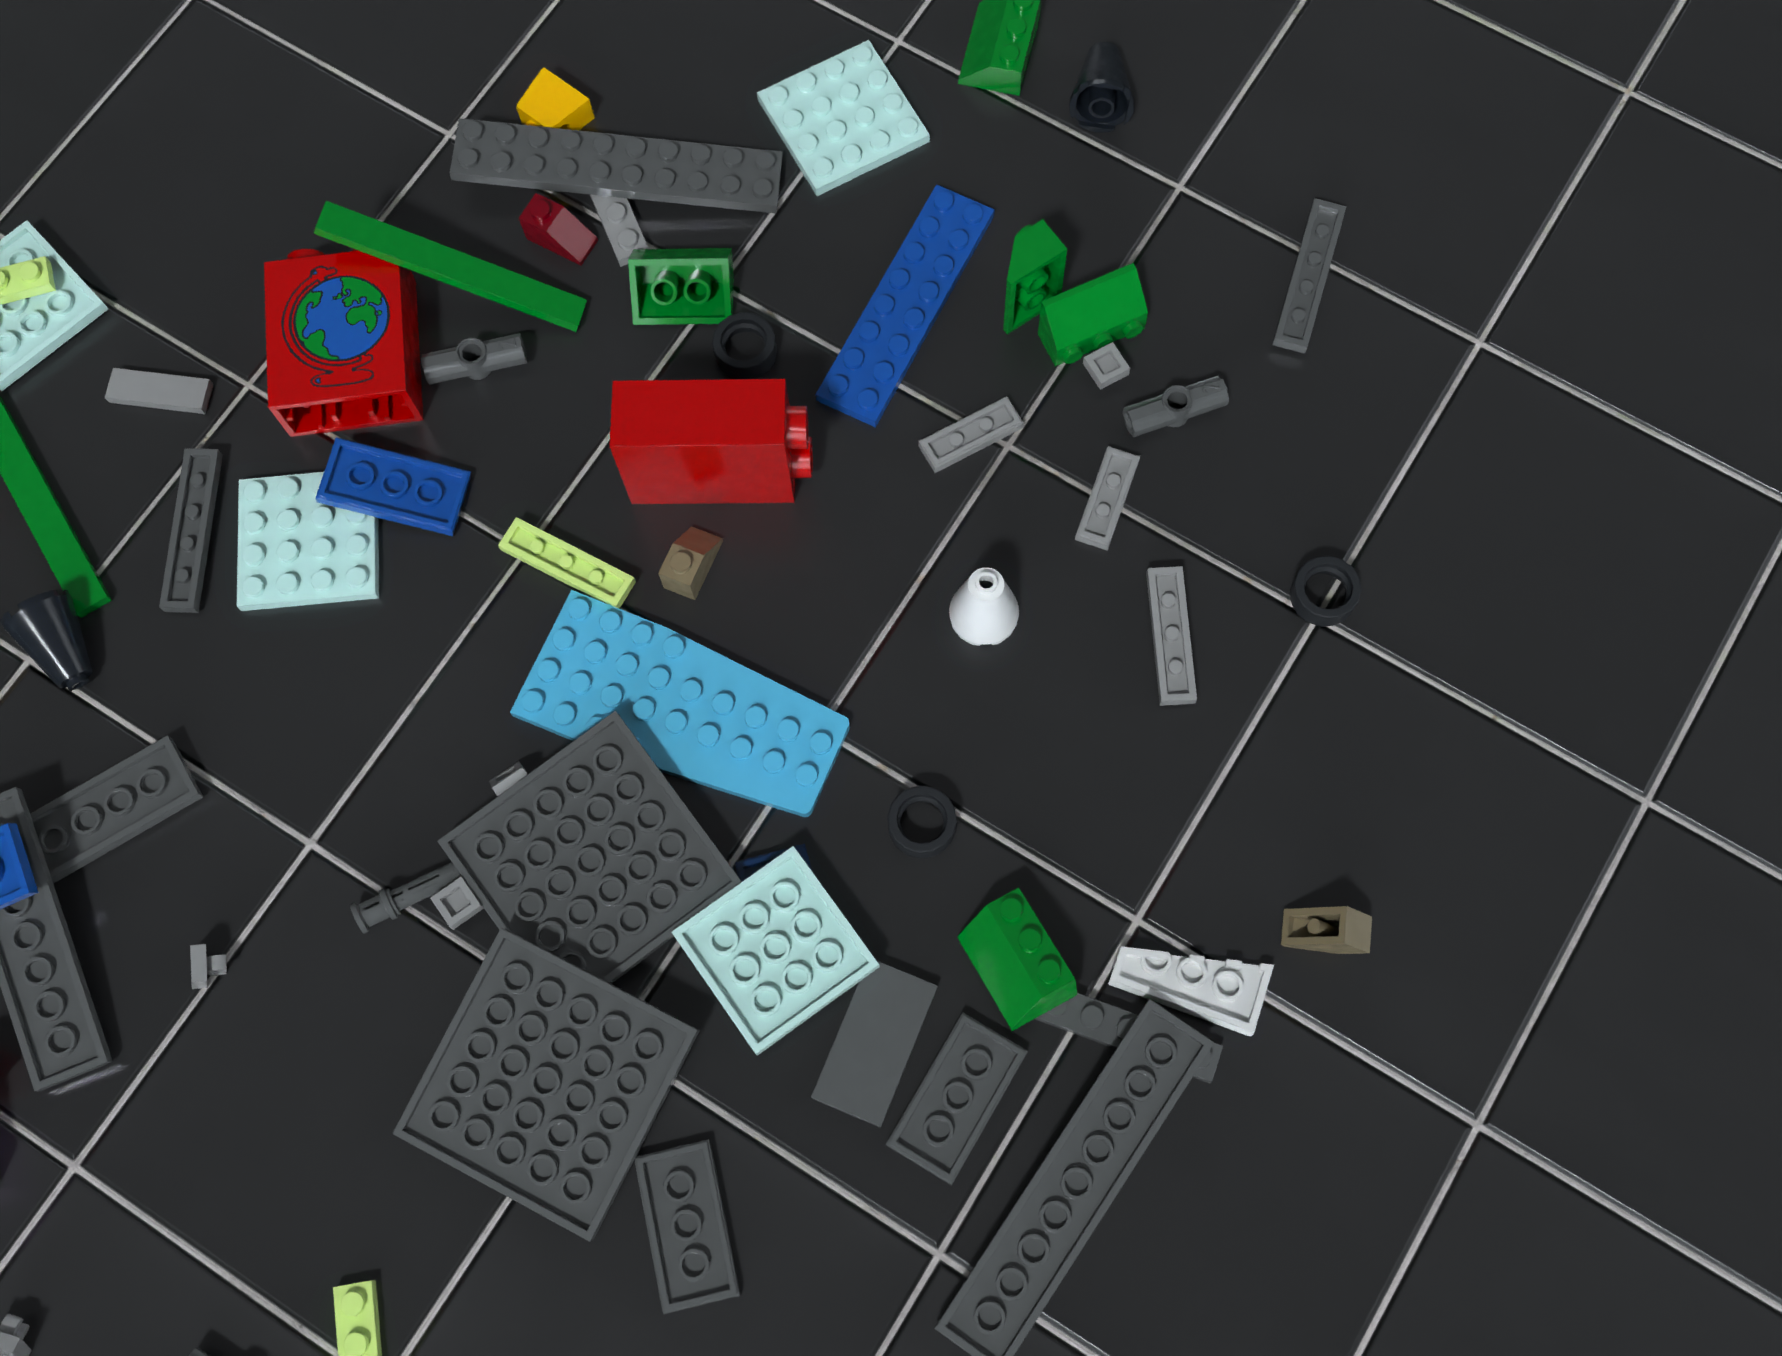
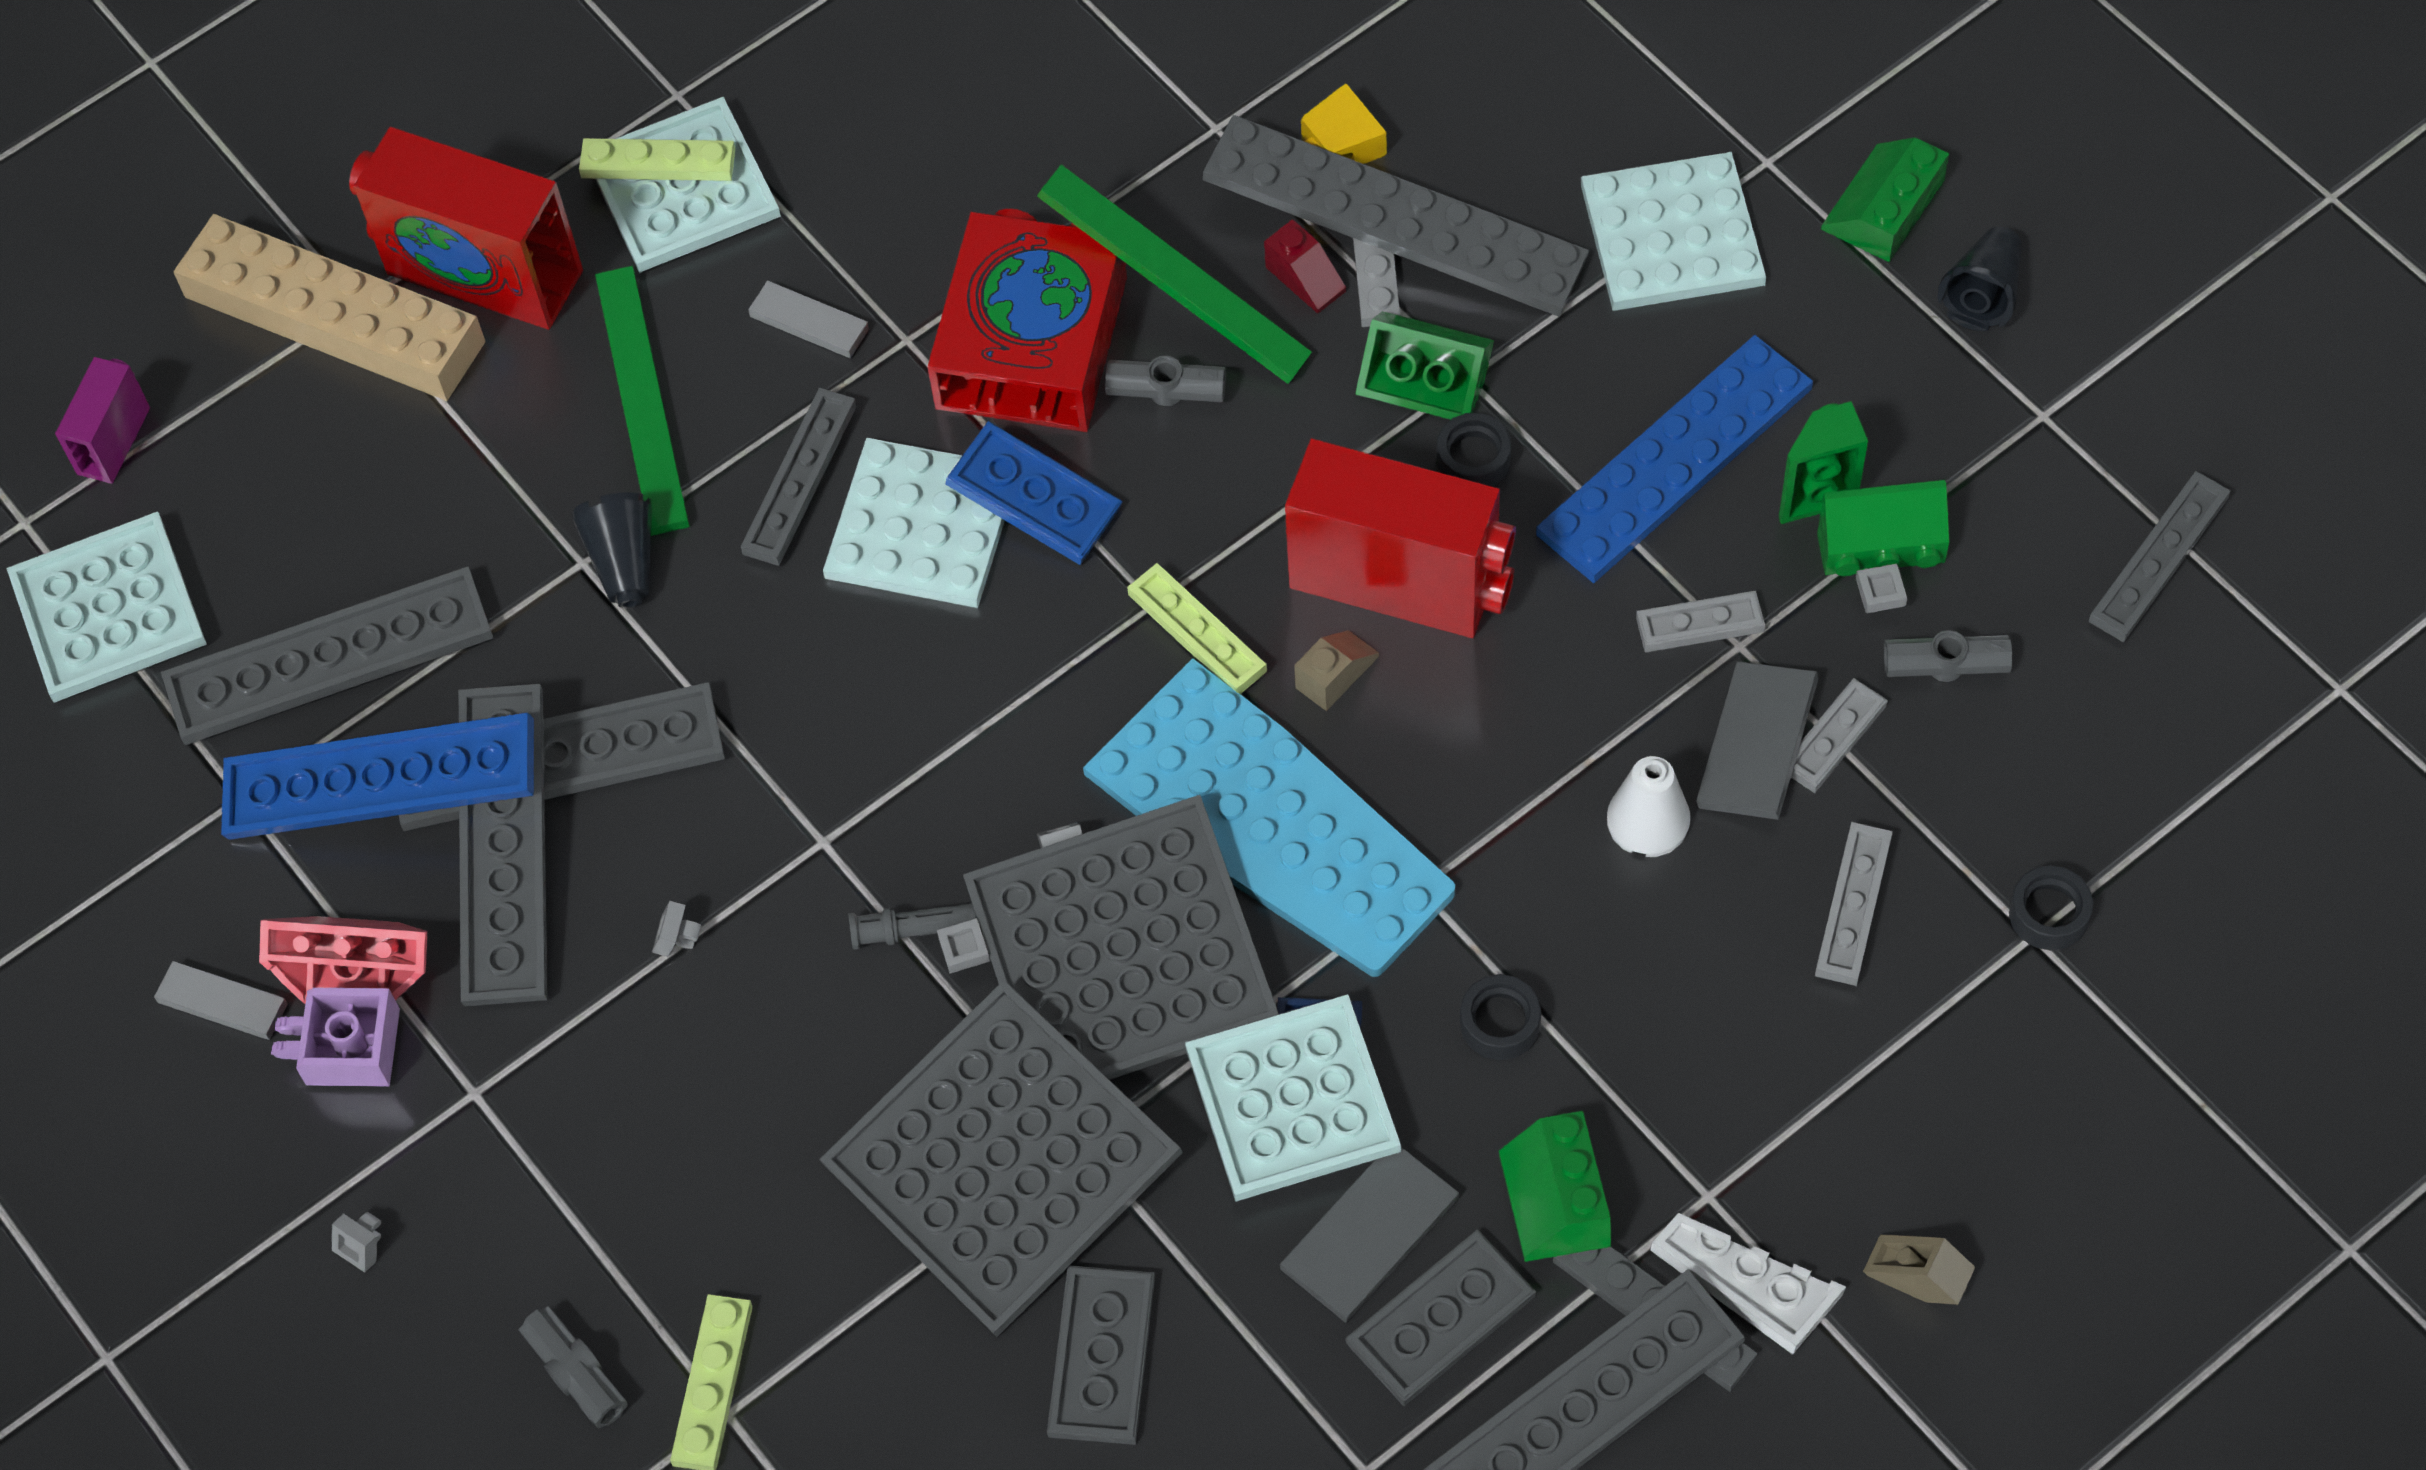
camera: 20 degrees right, 10 degrees down
none -> dark grey tile [1696,661,1818,820]

